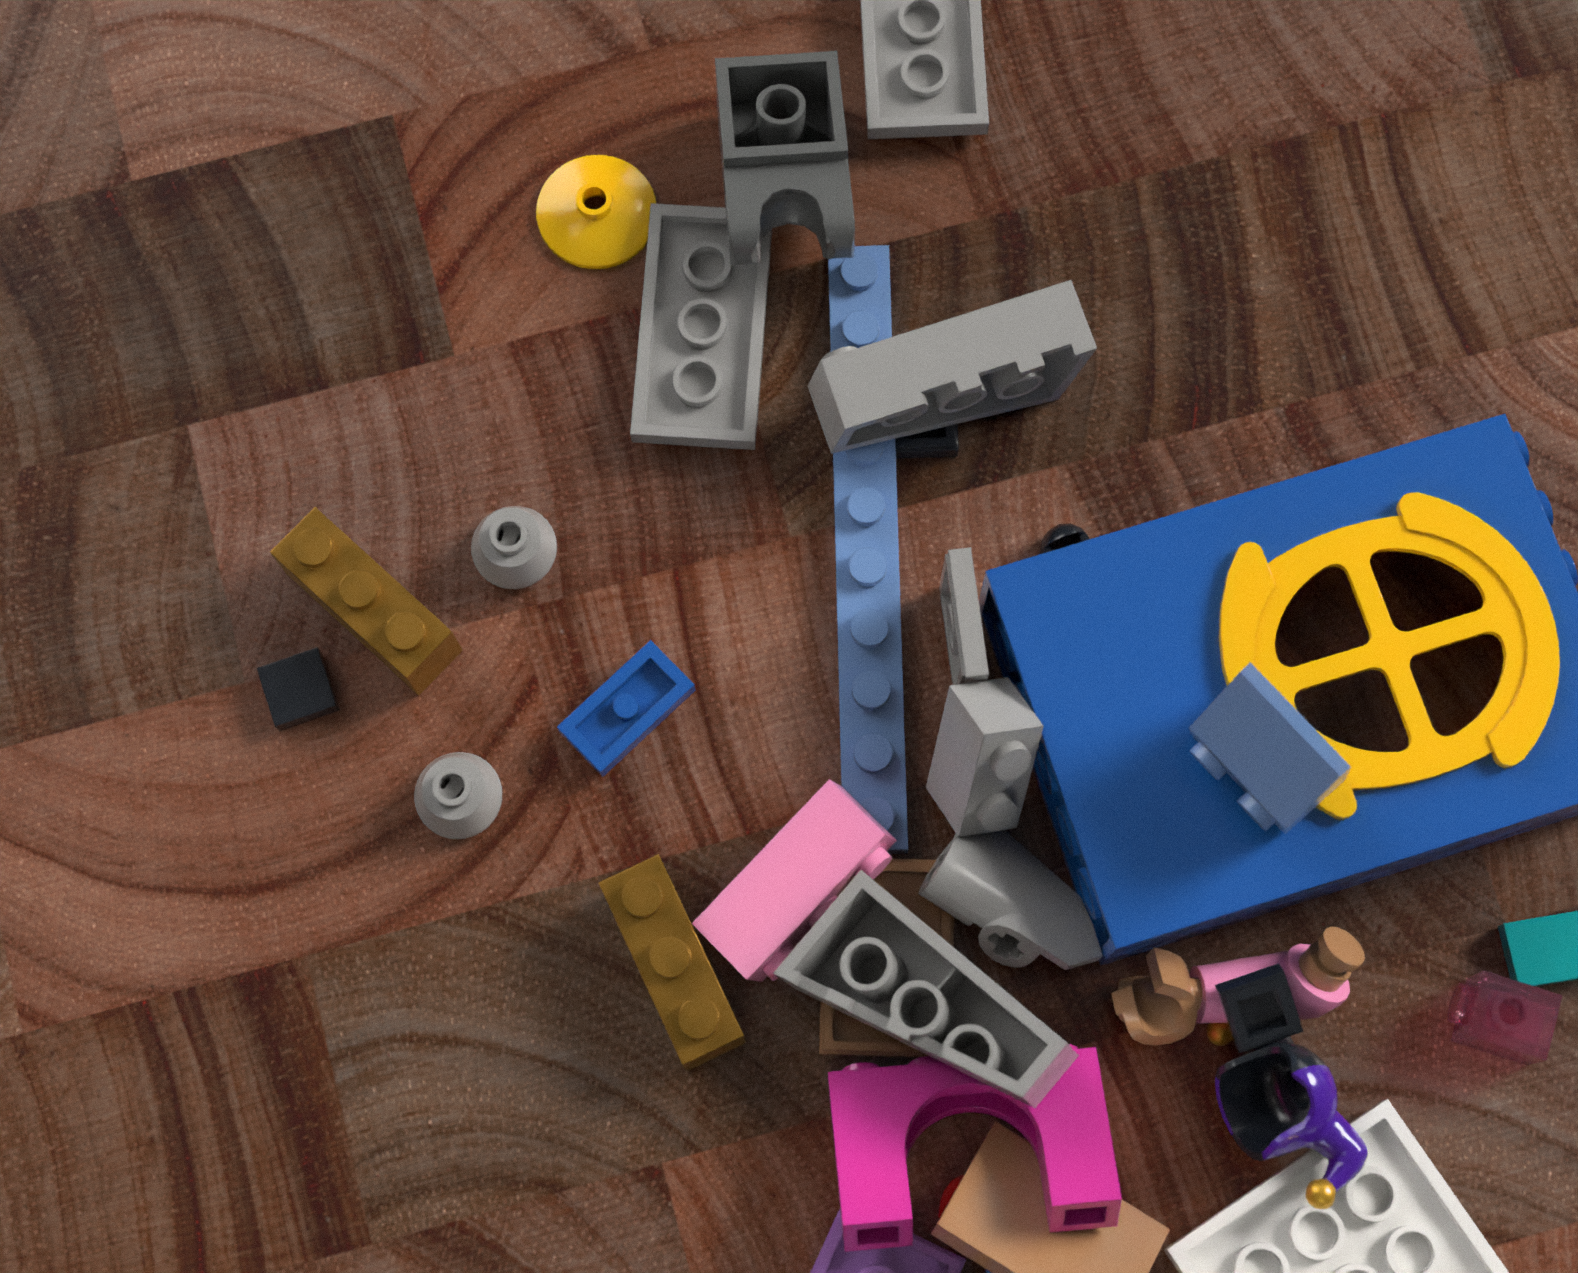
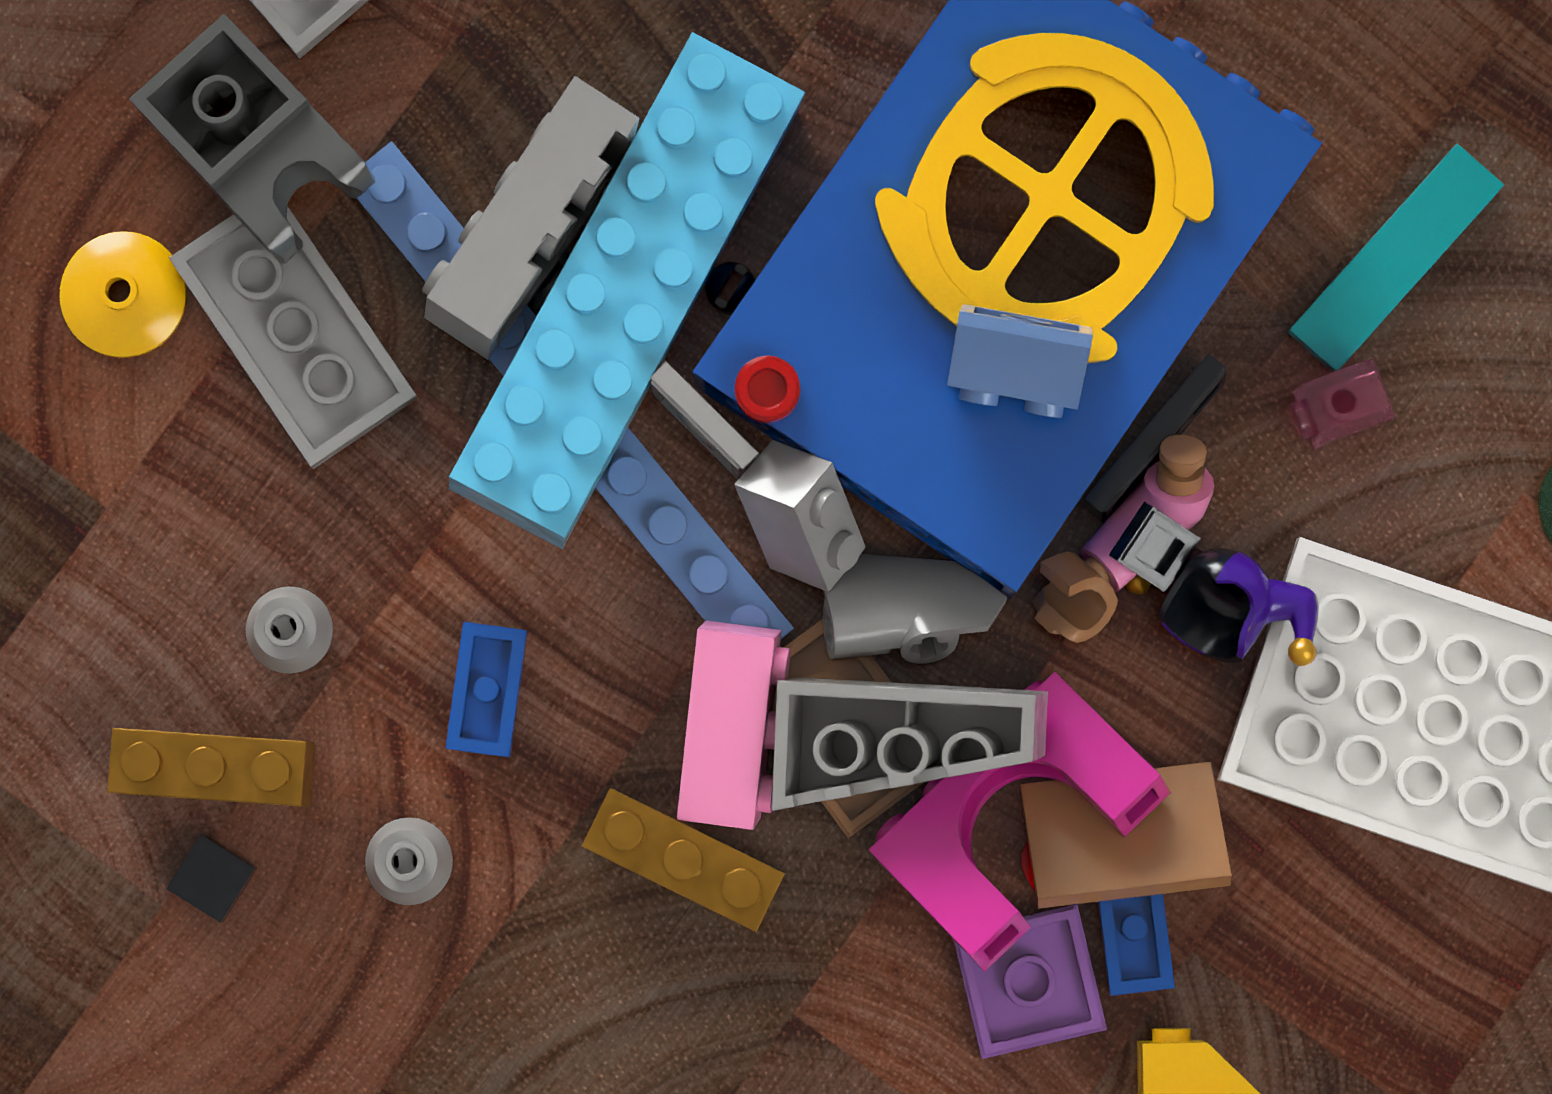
camera: 40 degrees left, 10 degrees up
none -> medium azure brick [449,32,805,549]
none -> red tile [735,356,800,423]
none -> black tile [1084,353,1226,523]

